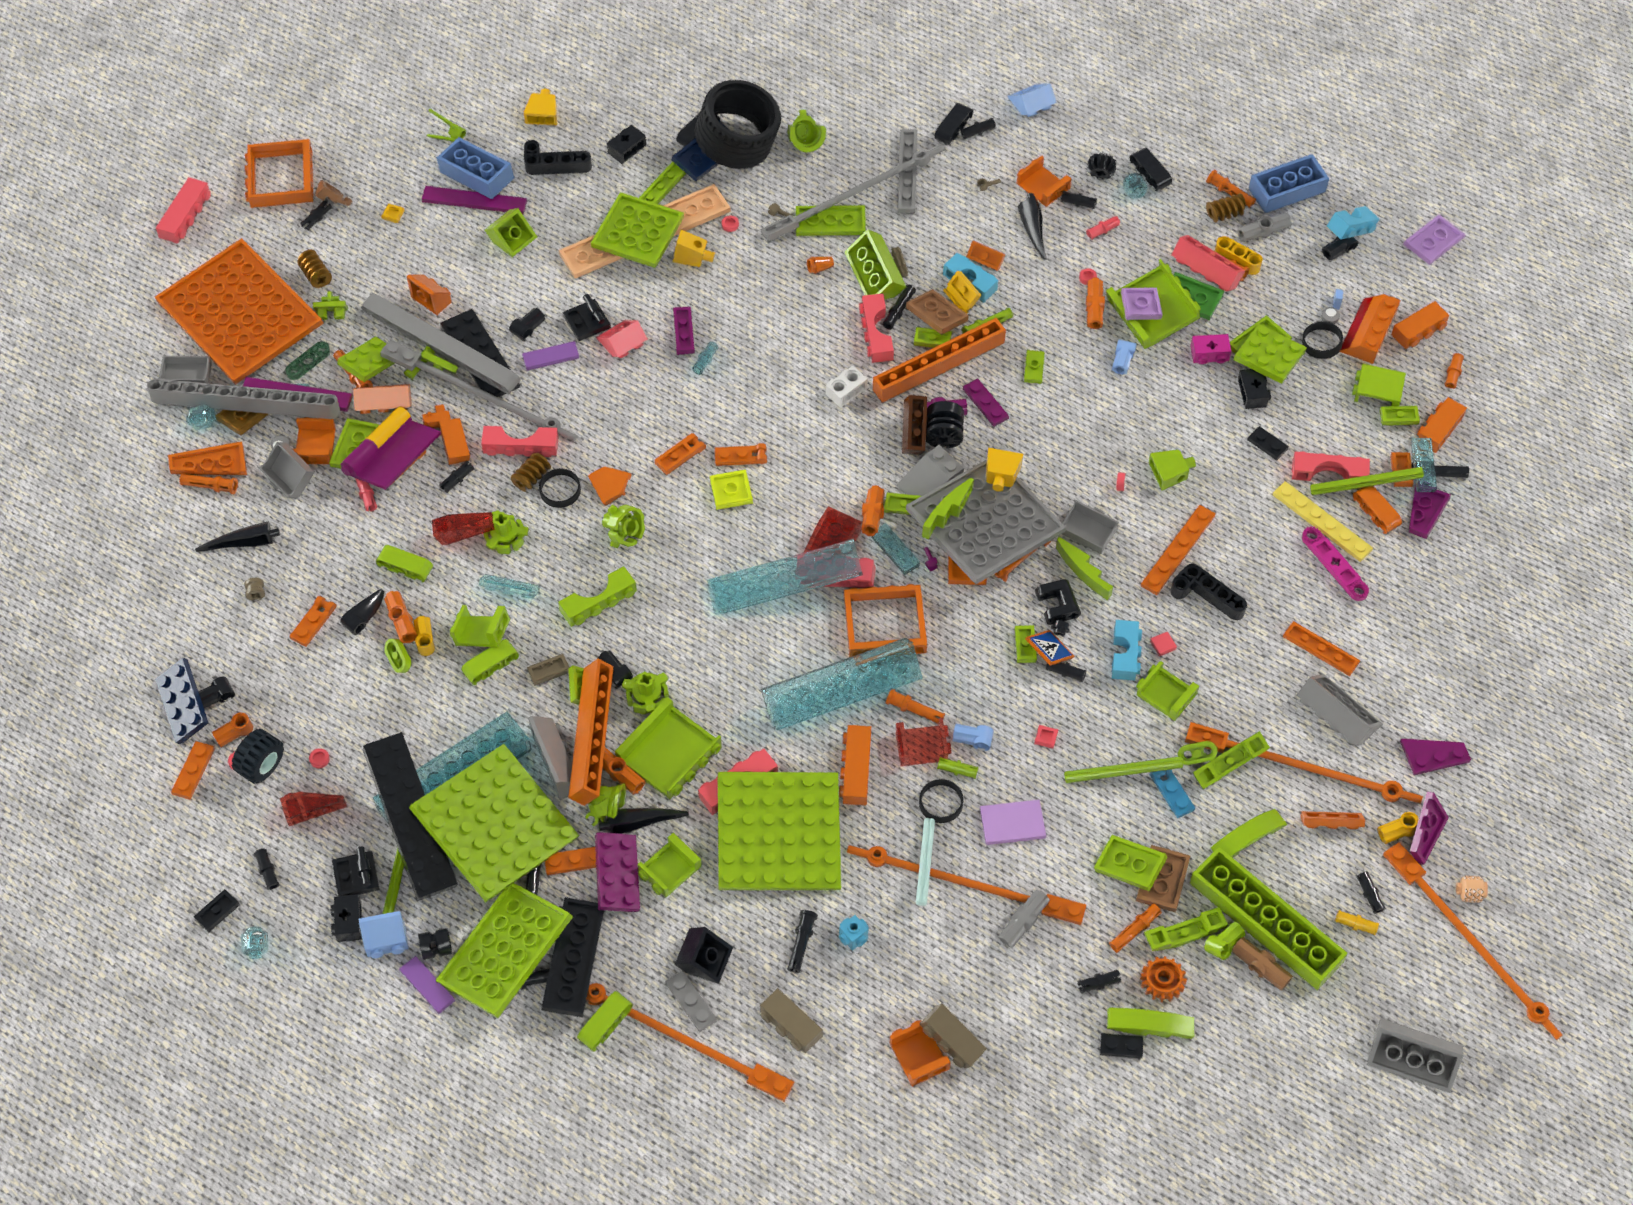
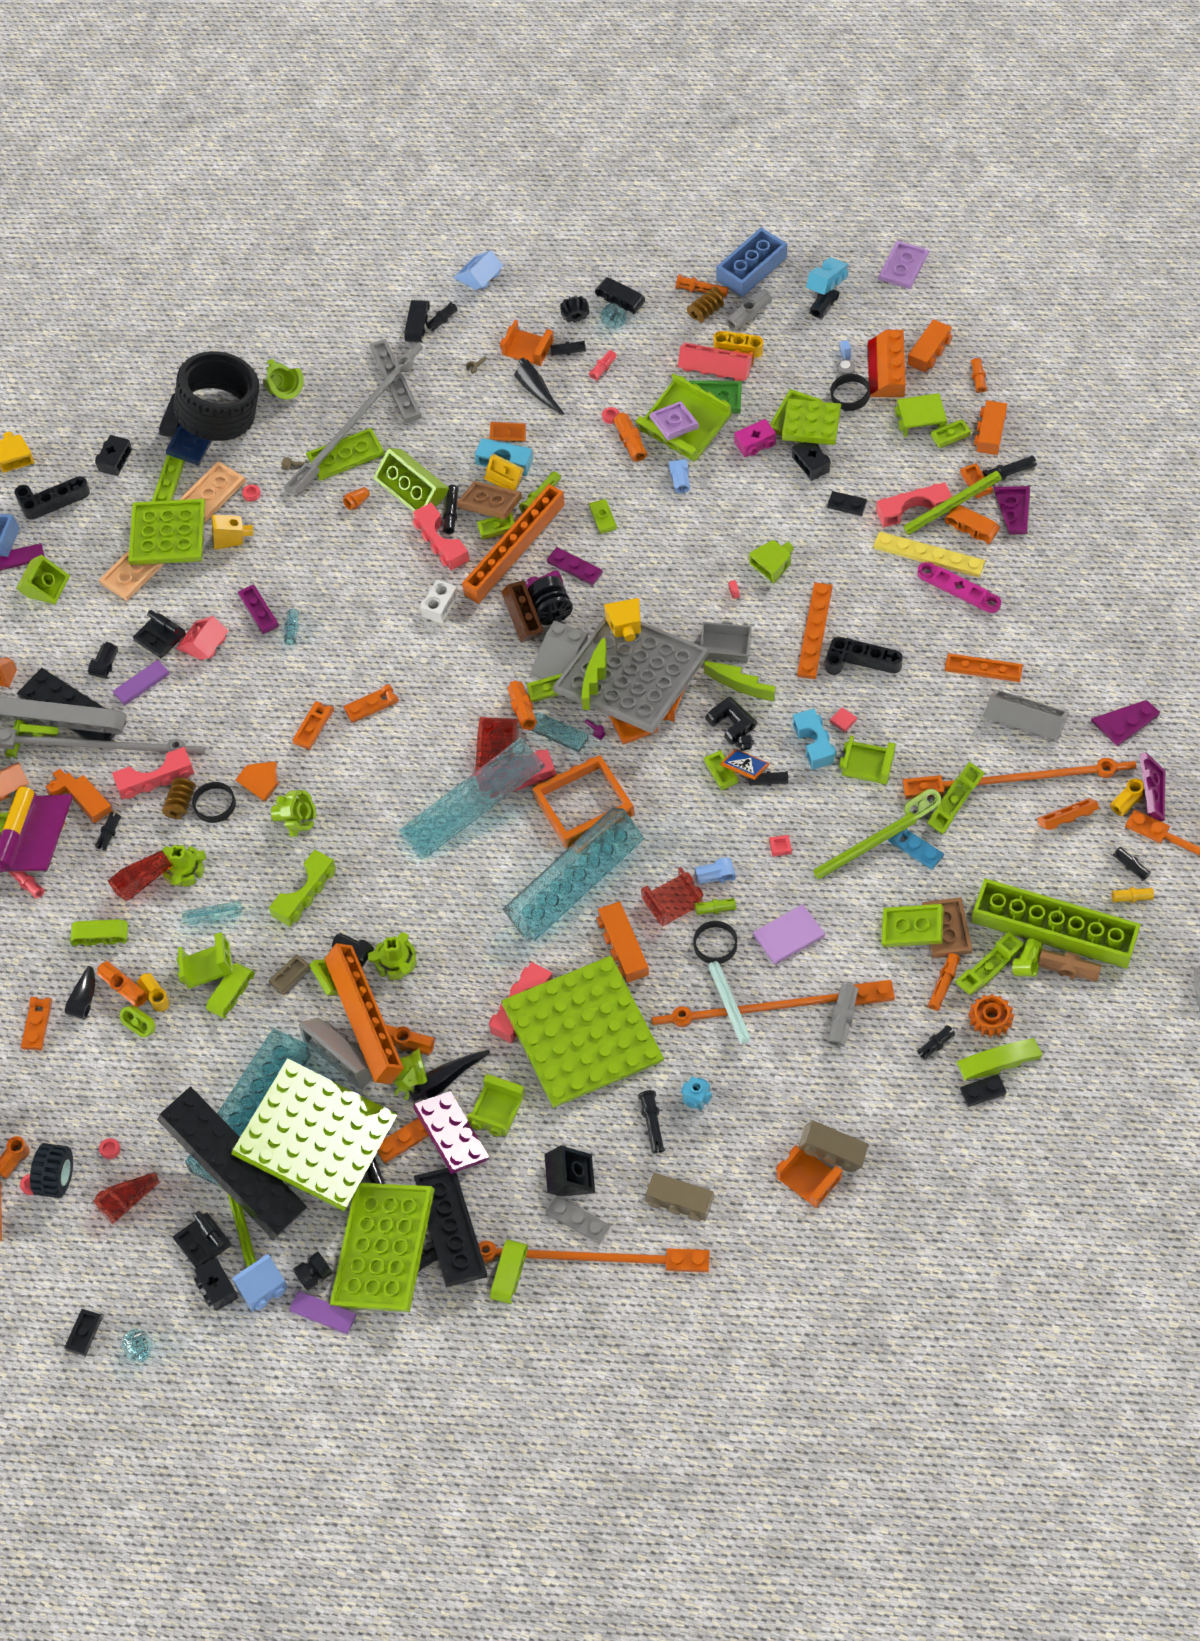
camera: 20 degrees left, 0 degrees up
black pin [254,848,280,890] -> none
lime panel [615,697,722,799] -> none
neon yellow plate [709,469,753,510] -> none
orange pin [886,688,945,725] -> none
dark tan axle [891,247,909,277] -> none
lime slope [1210,809,1287,858] -> none
clear light blue plate [1411,438,1437,492] -> none

